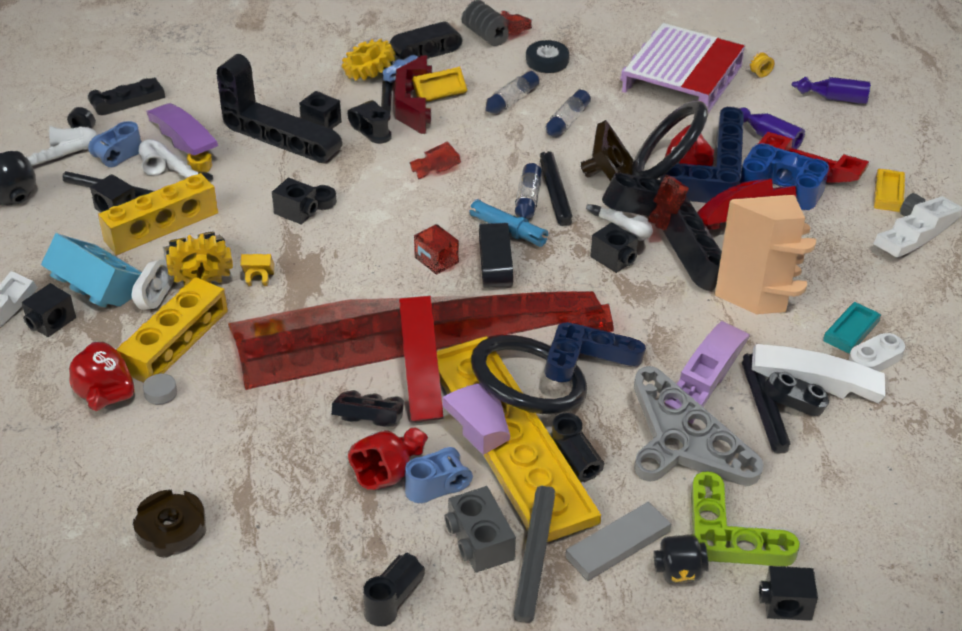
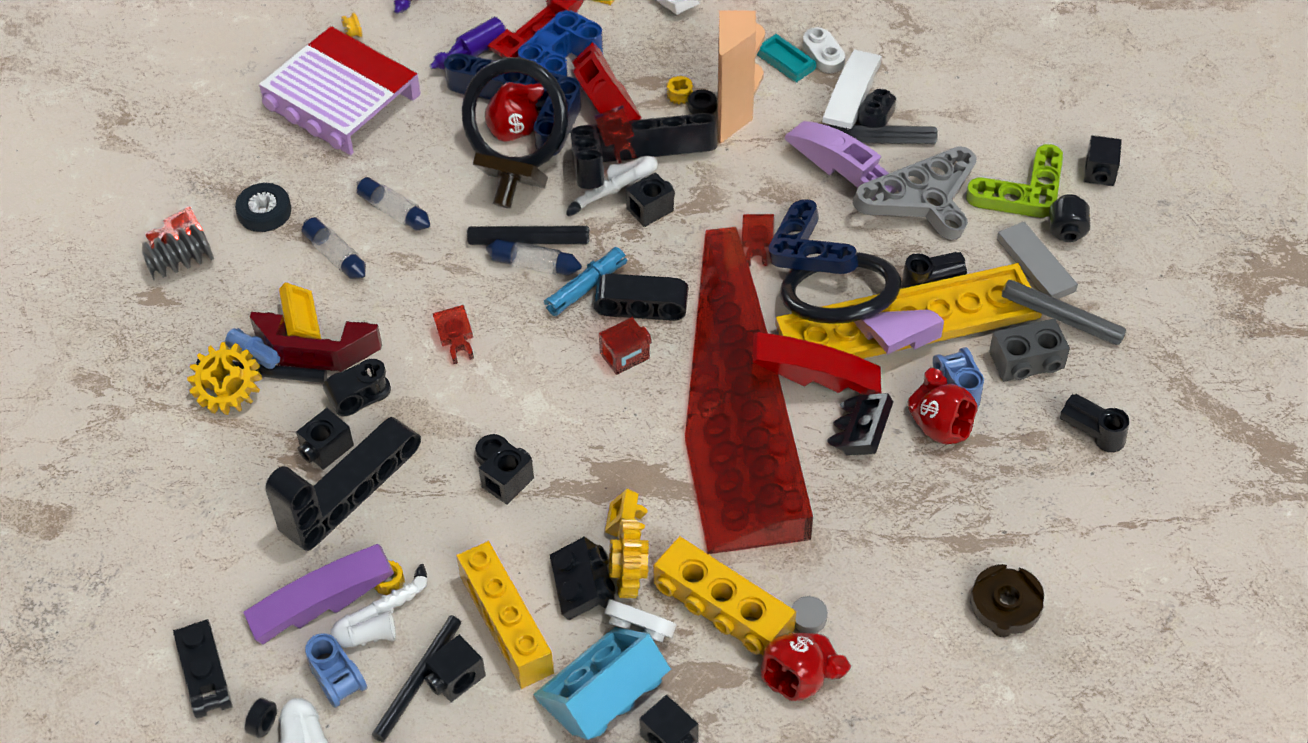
camera: 80 degrees left, 10 degrees up
black beam [389,21,463,60] -> none

